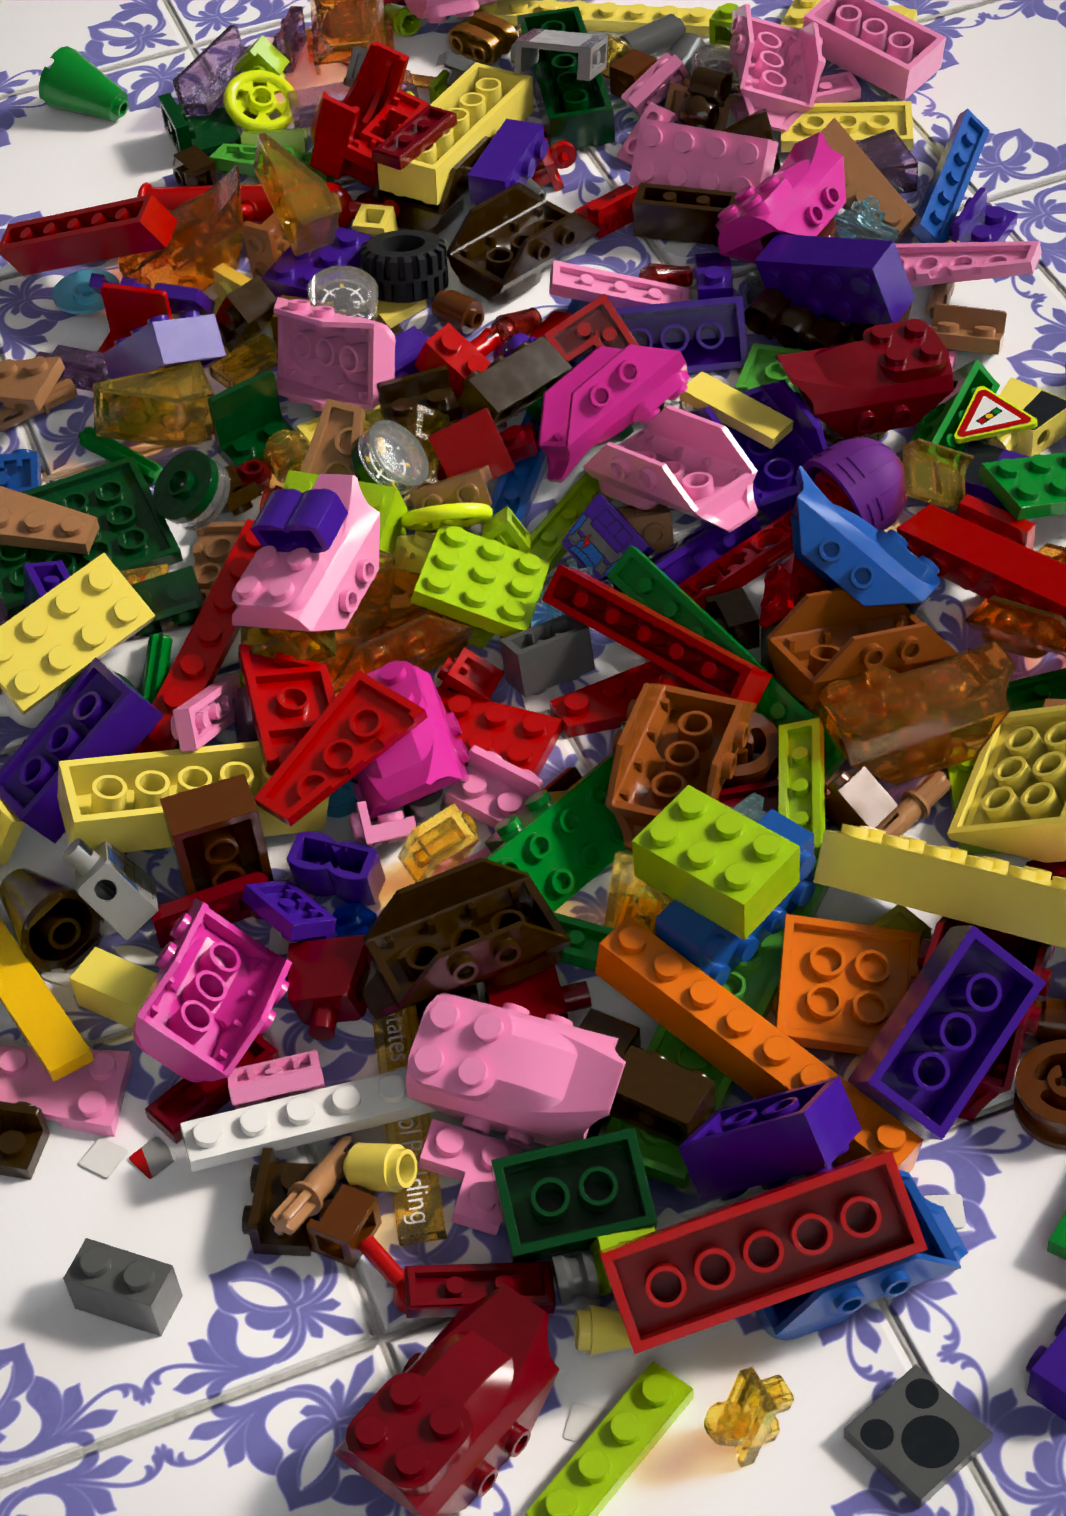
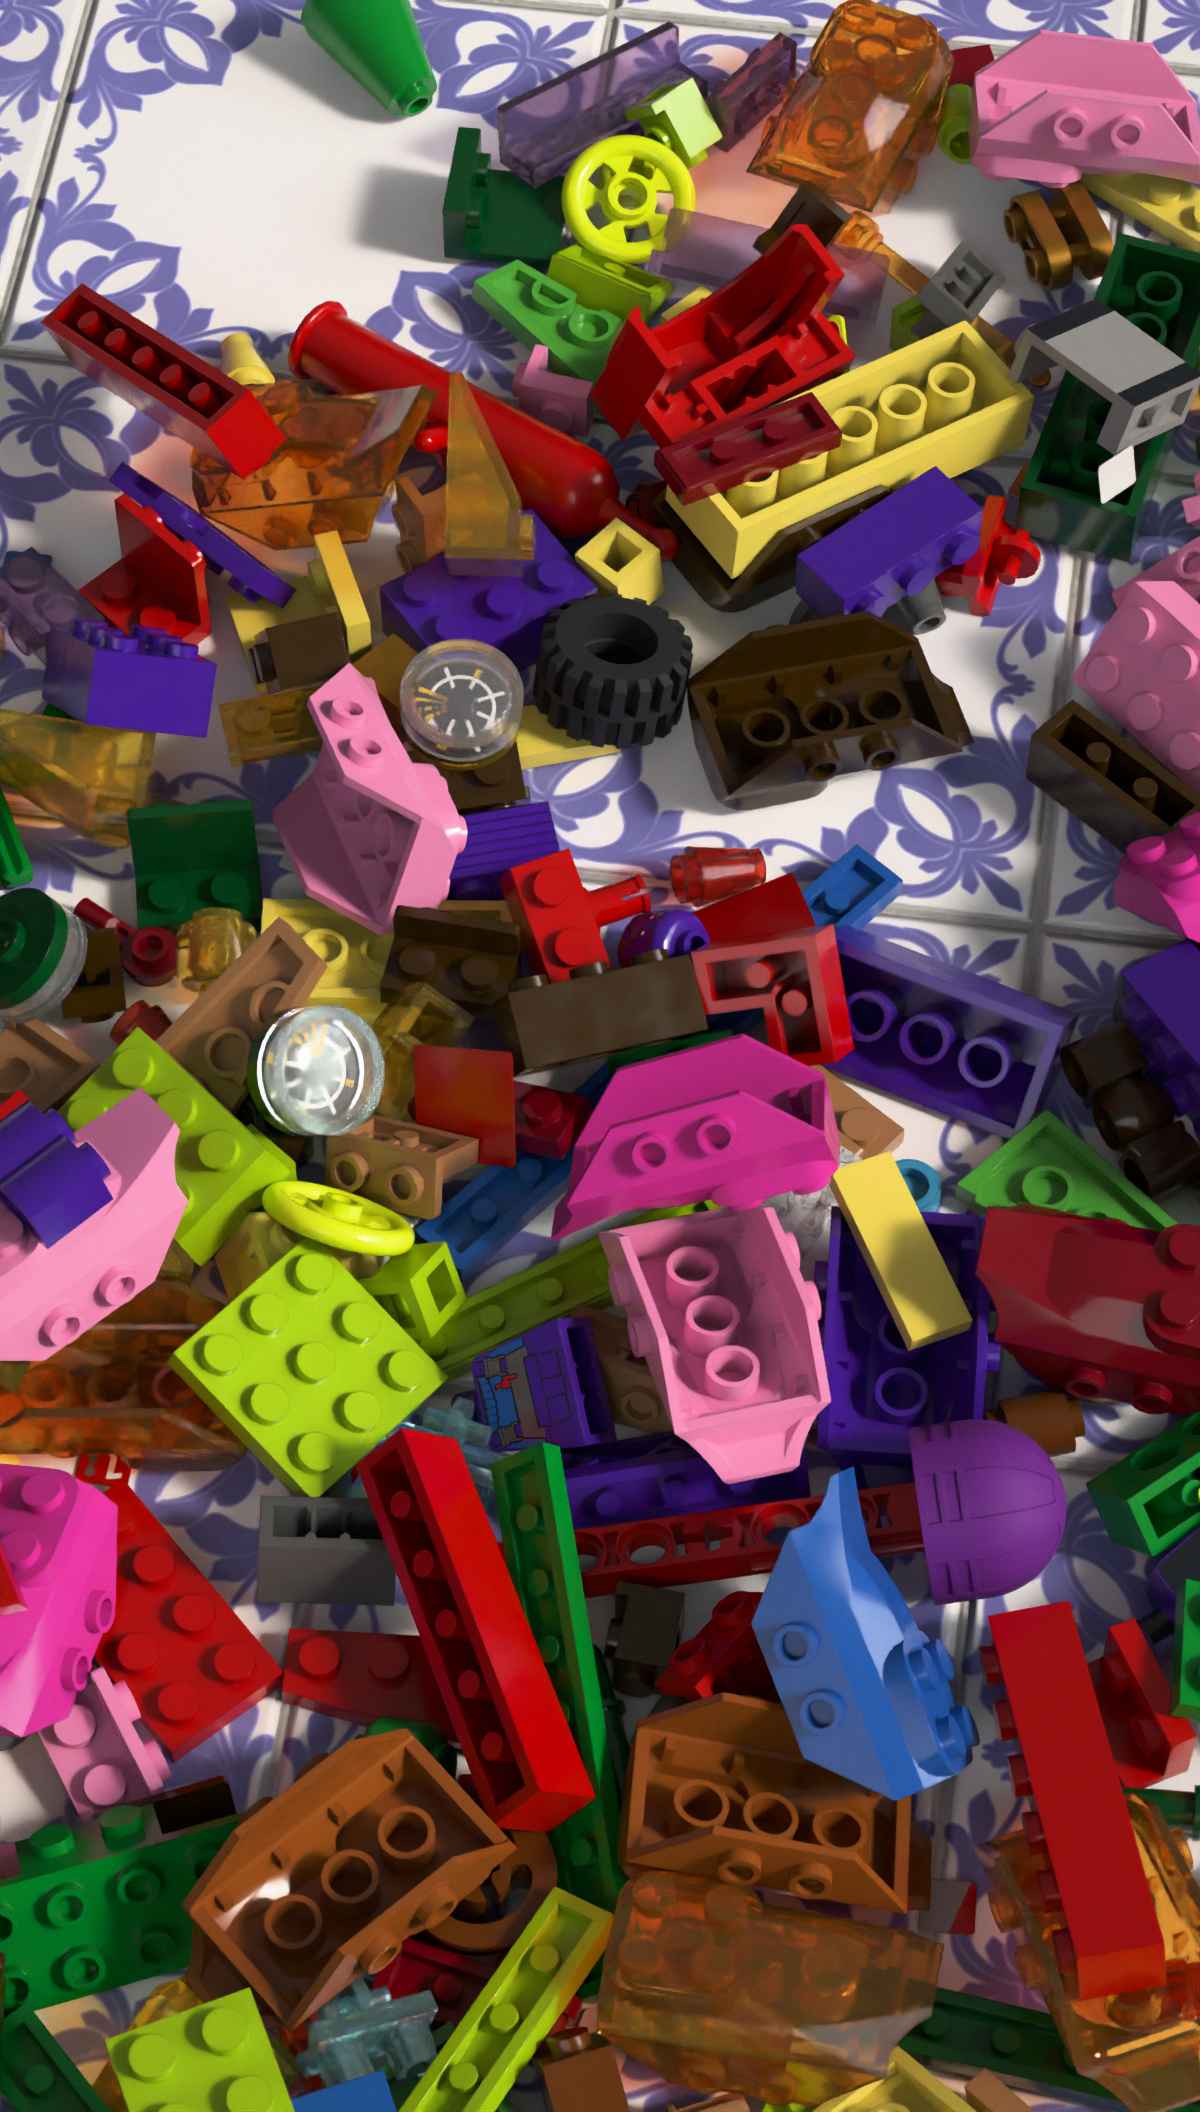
camera: 25 degrees right, 10 degrees up
medium azure dish [52,269,120,314] -> none
dark brown brick [173,145,219,186] -> none
reddish brown brick [431,290,484,334] -> none
red bracket [437,647,505,701] -> none
white sticker [522,687,556,713] -> none
bright pink plate [549,260,689,308] -> none
red bracket [574,182,646,239] -> none
clear red cone [639,263,693,287] -> none
white sticker [662,240,696,257] -> none
dark purple slope [695,253,733,300] -> none
clear yellow piece [902,438,974,511] -> none
none -> white sticker [1098,446,1136,504]

